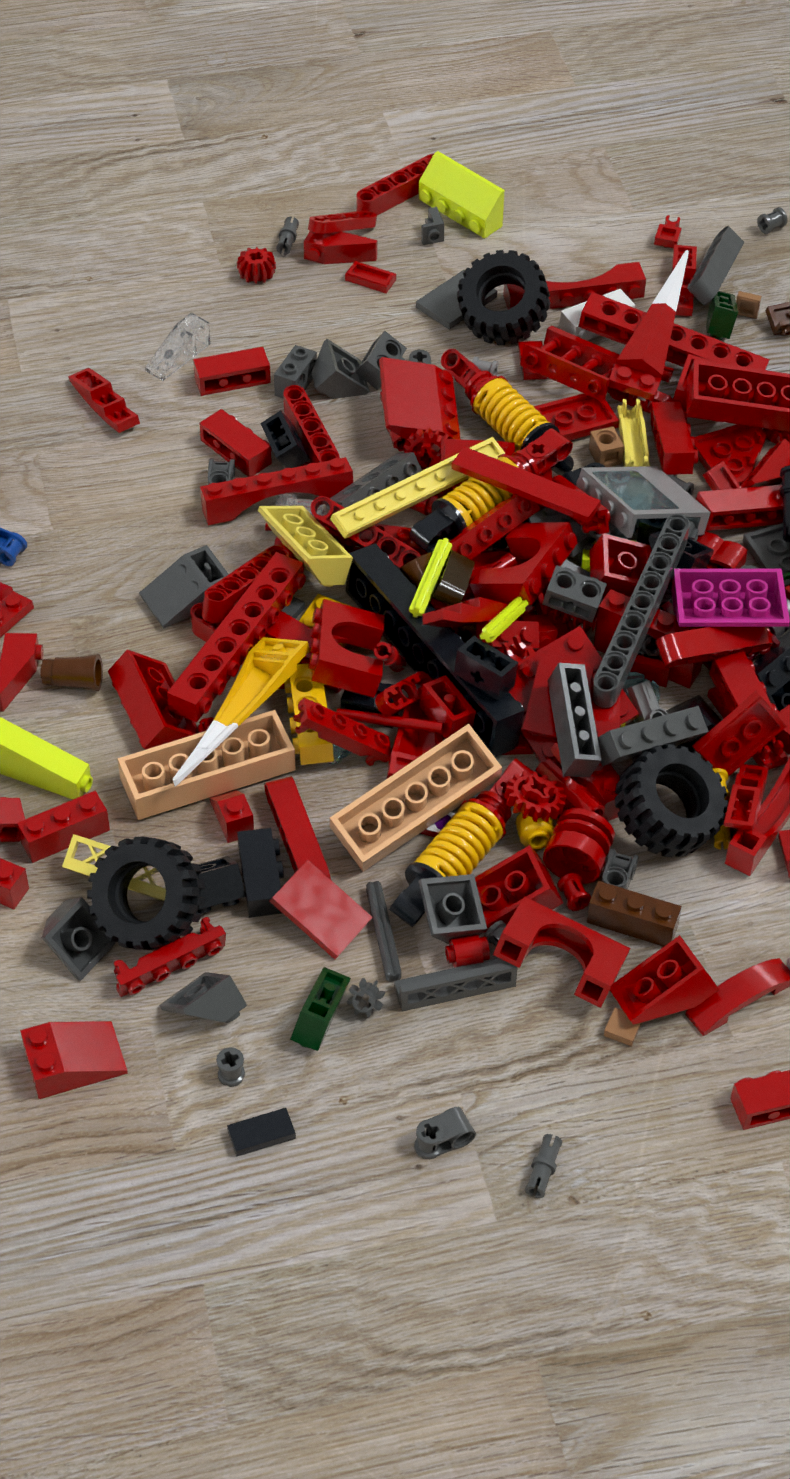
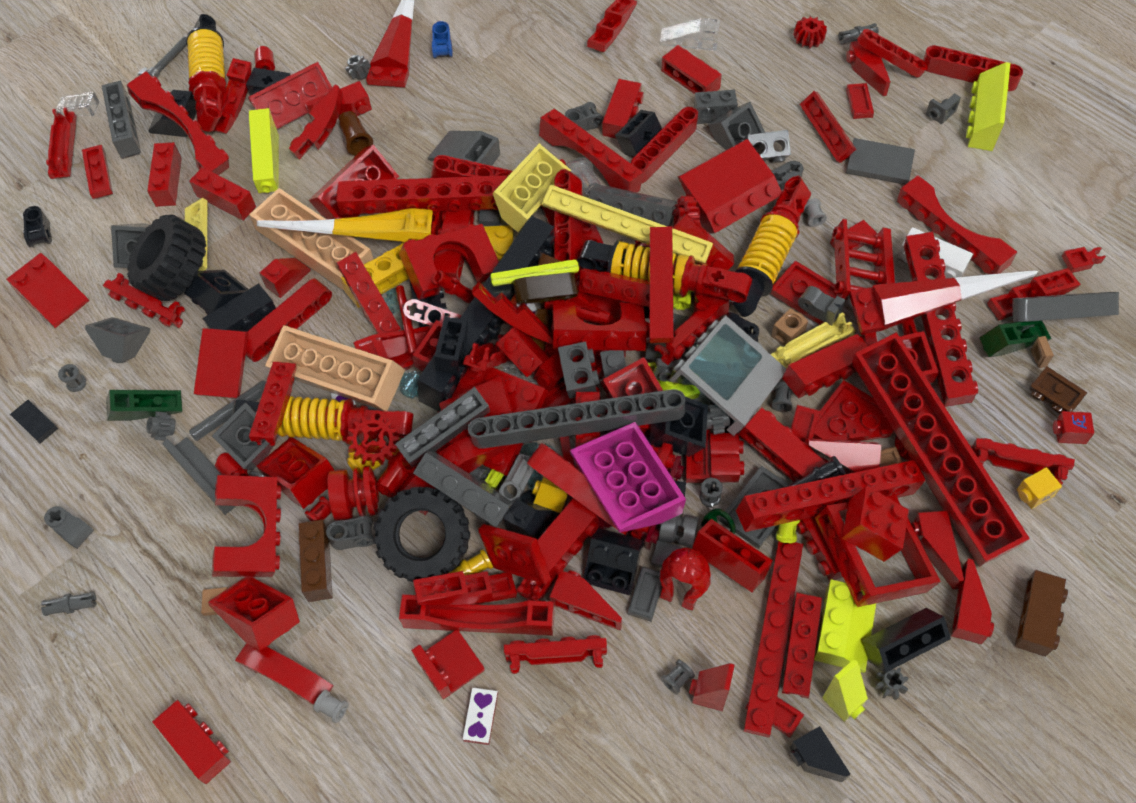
camera: 65 degrees right, 10 degrees up
black tyre [457,250,550,345] -> none
neon yellow axle [479,597,528,643] -> none
none -> red piece [249,361,297,446]
none -> red slope [289,84,343,160]
none -> yellow brick [532,476,568,513]
none -> dark grey leg [798,286,845,326]
none -> red plate [799,91,856,163]

